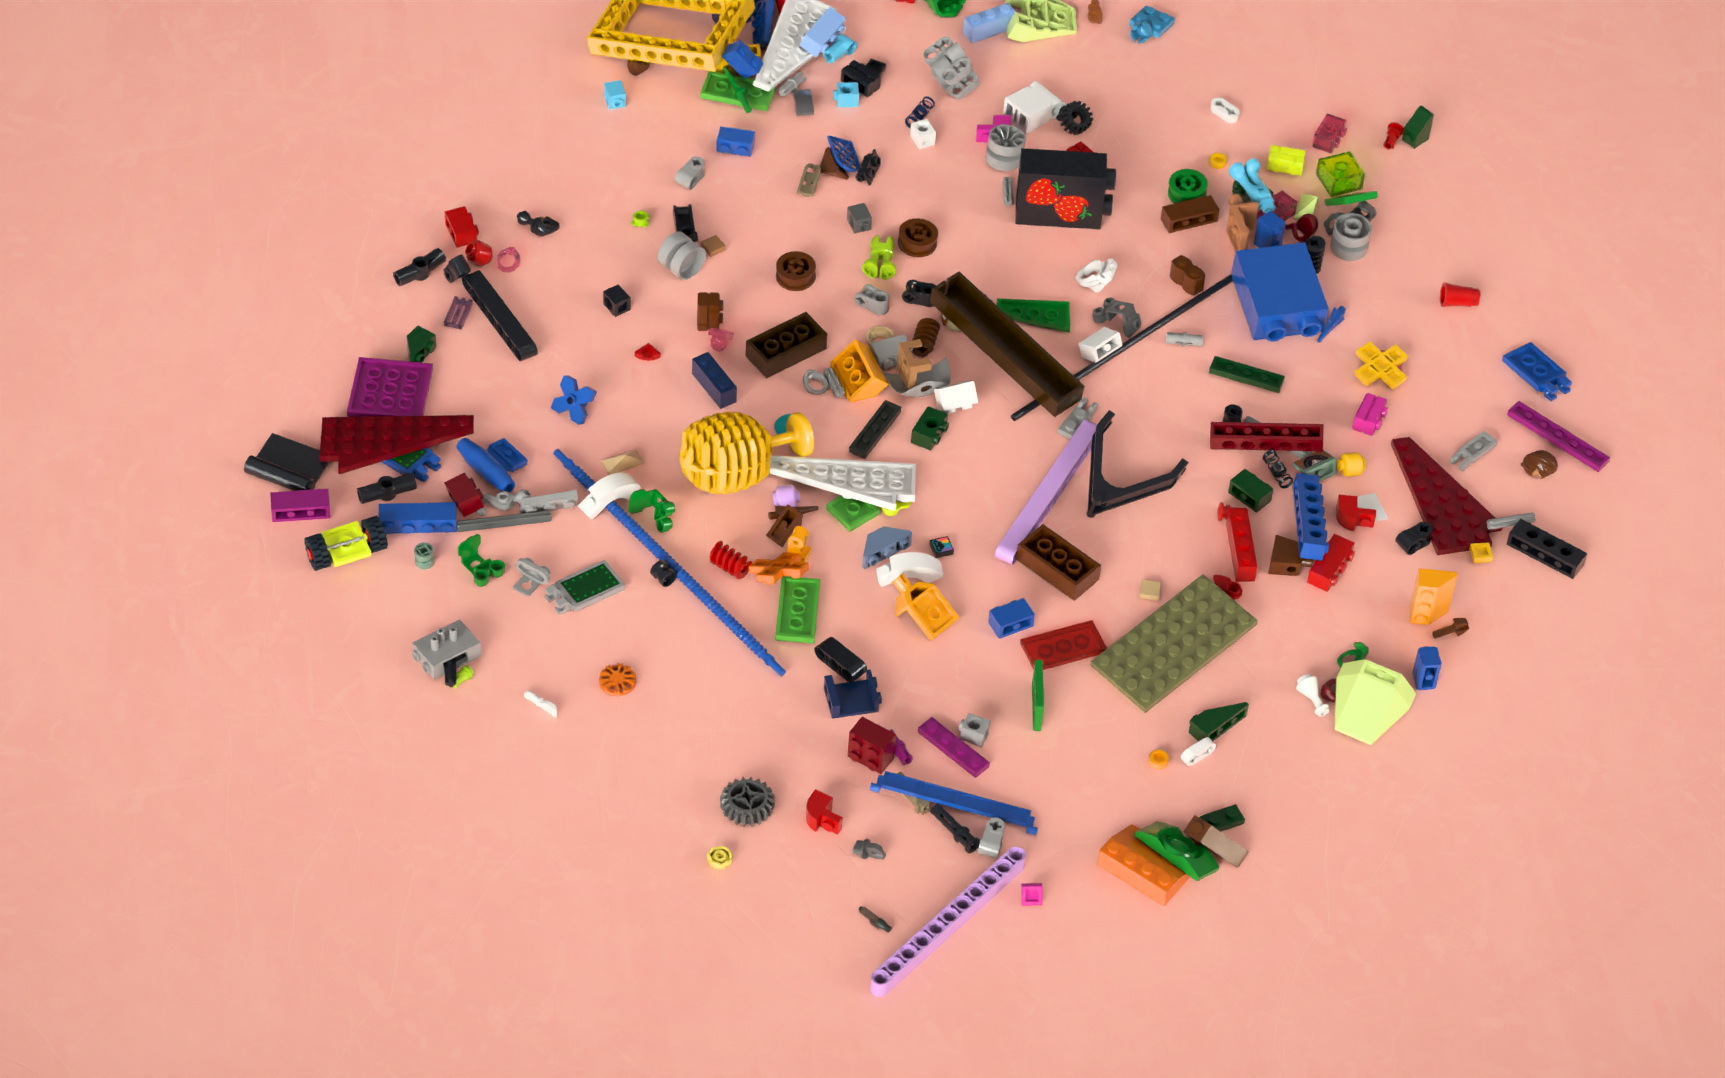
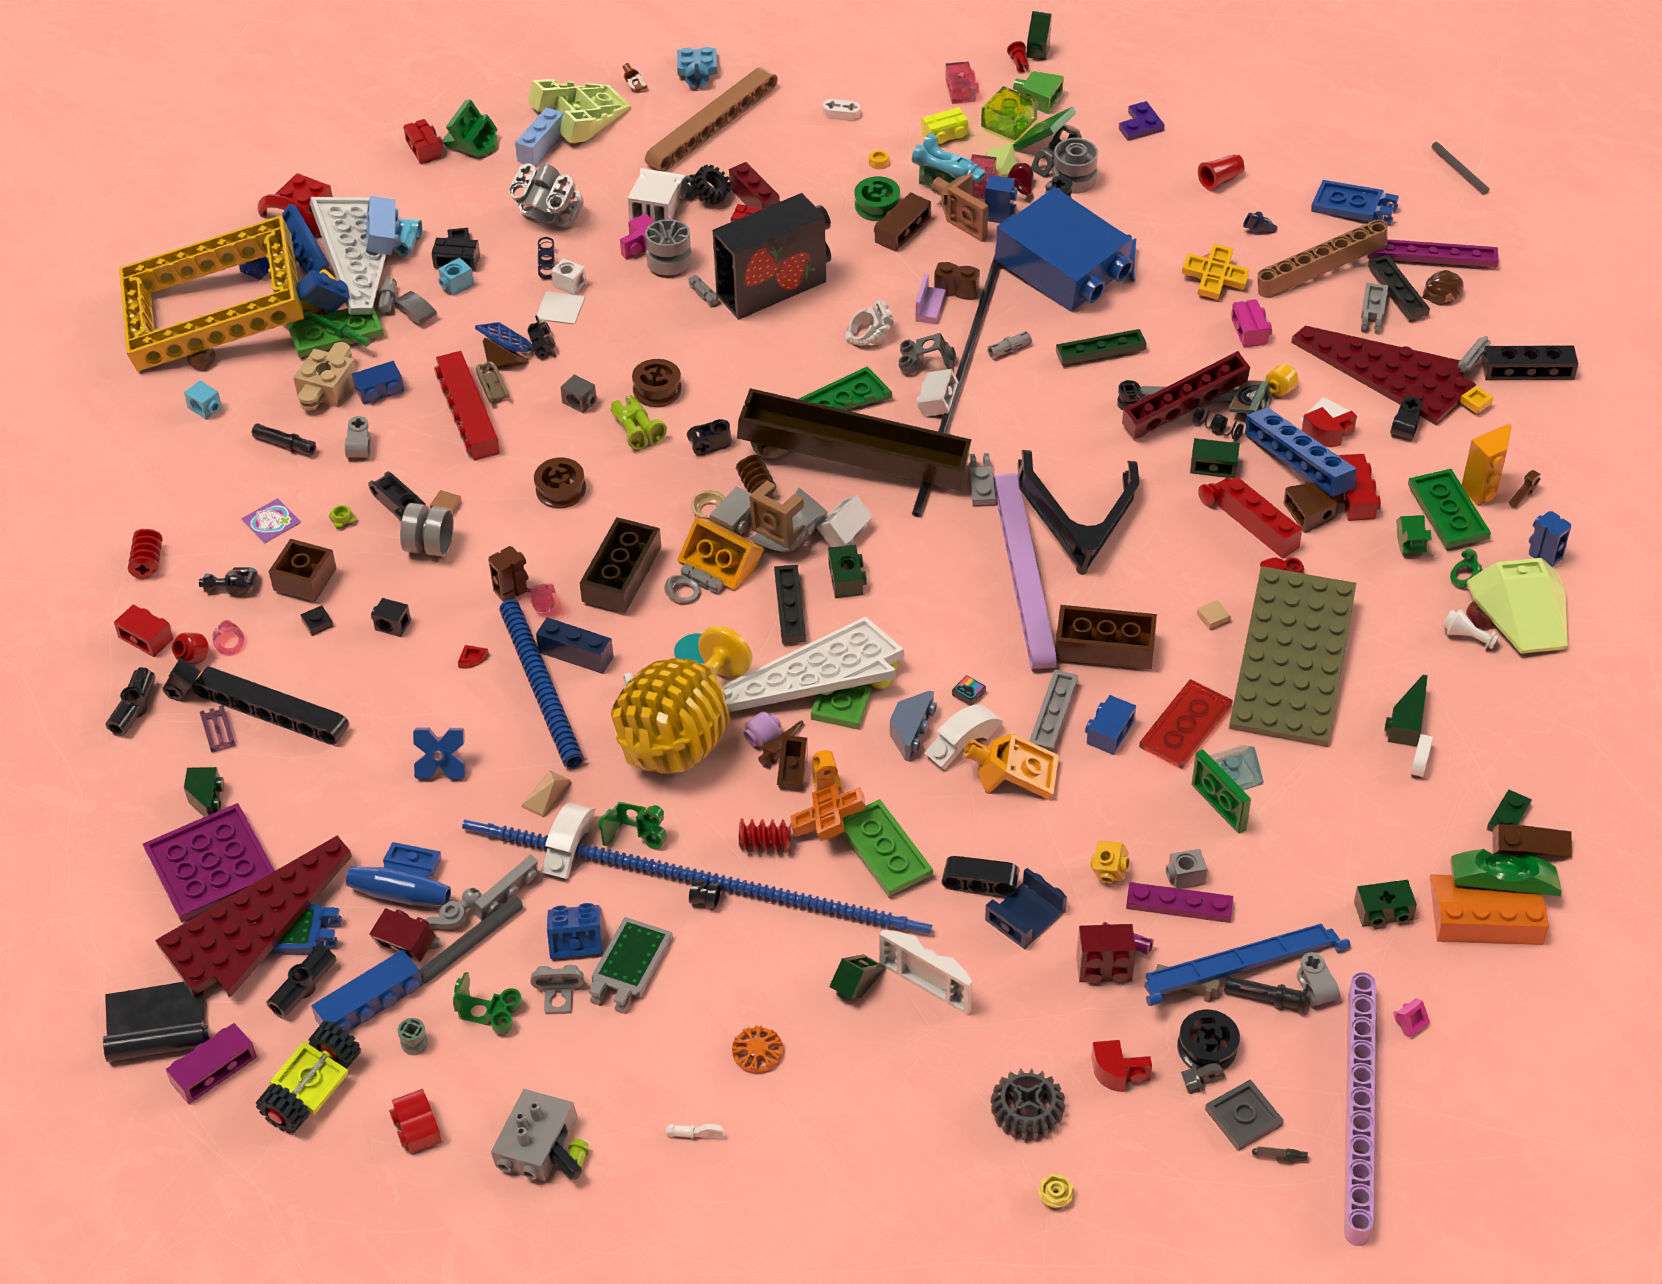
camera: 30 degrees left, 0 degrees up
light grey piece [854,284,889,315] -> none
light orange tile [1149,750,1169,770] -> none
none -> red piece [127,529,163,580]
none -> sticker [241,498,301,543]
none -> black pin [251,423,316,455]
none -> reddish brown brick [268,538,337,602]
none -> tan brick [293,342,356,411]
none -> black plate [300,605,333,636]
none -> red brick [389,1089,442,1154]
none -> red brick [434,350,500,461]
none -> blue piece [499,599,584,768]
none -> white sticker [535,291,585,324]
none -> blue bracket [547,903,603,959]
none -> medium nougat beam [645,67,778,172]
none -> dark red brick [729,162,780,208]
none -> dark green slope [829,954,885,1001]
none -> slope [879,930,972,1016]
none -> lavender panel [915,274,946,324]
none -> bright green torso [1013,71,1064,114]
none -> light grey plate [1029,670,1078,752]
none -> yellow brick [1090,840,1130,883]
none -> dark purple plate [1119,101,1165,141]
none -> black wheel [1177,1009,1240,1070]
none -> dark grey tile [1205,1079,1284,1151]
none -> clear light blue slope [1209,745,1264,790]
none -> piece [1243,211,1278,233]
none -> medium nougat beam [1257,220,1388,297]
none -> dark green brick [1354,879,1417,927]
none -> pearl dark grey plate [1368,255,1430,320]
none -> green brick [1396,515,1432,553]
none -> green plate [1408,468,1491,549]
none -> dark grey bar [1431,141,1490,194]

